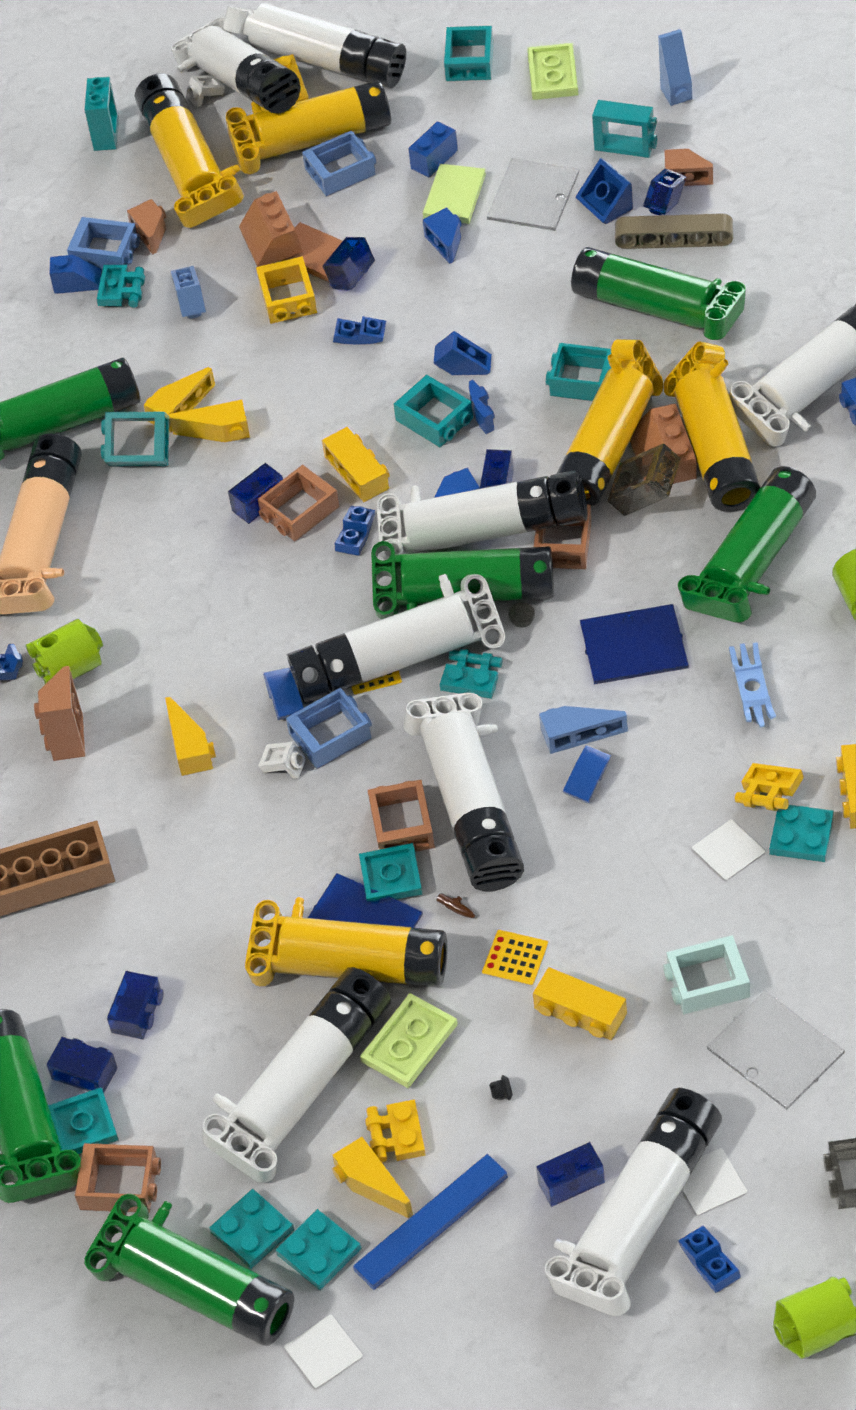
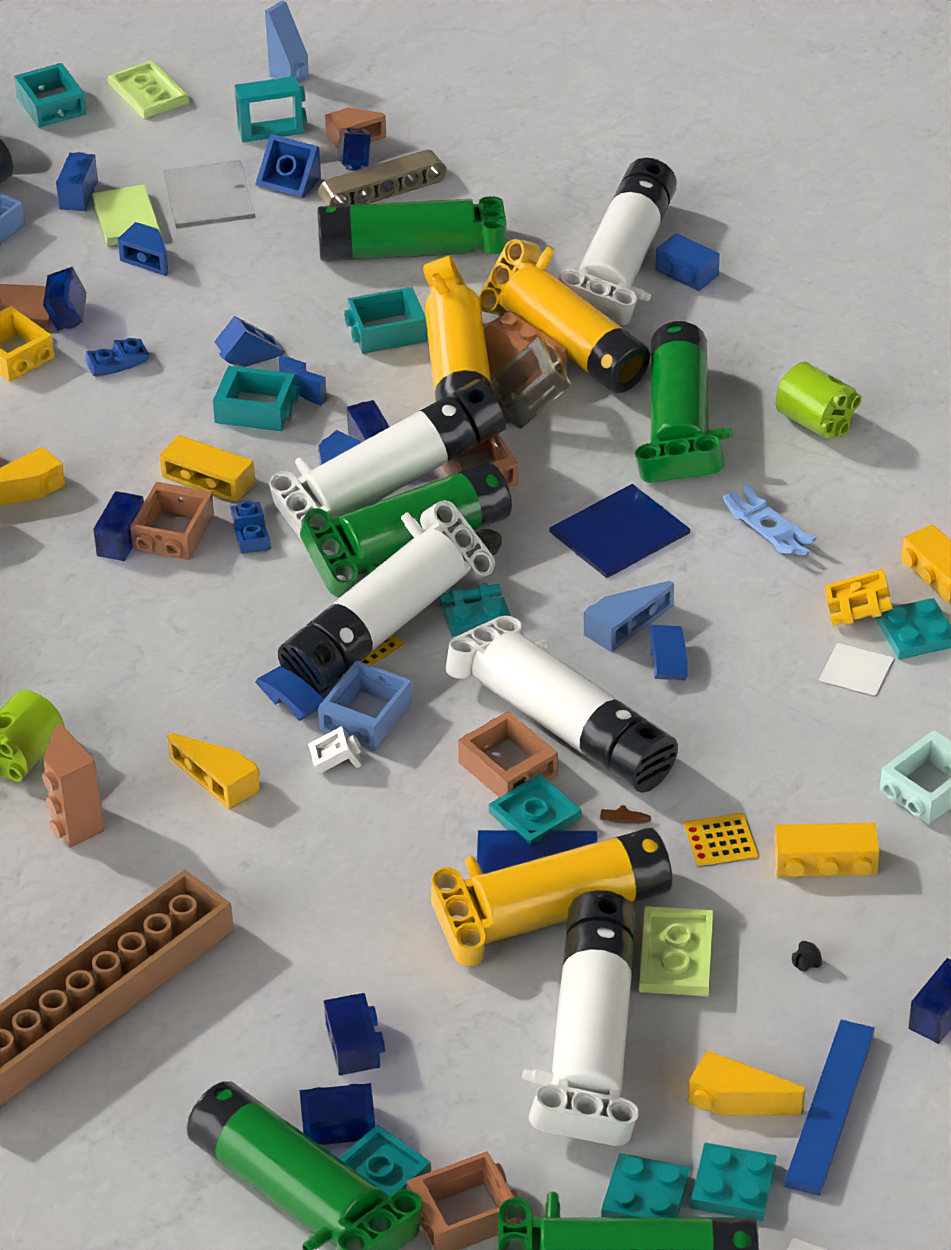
camera: 35 degrees left, 10 degrees down
yellow plate [365,1099,426,1163] -> none

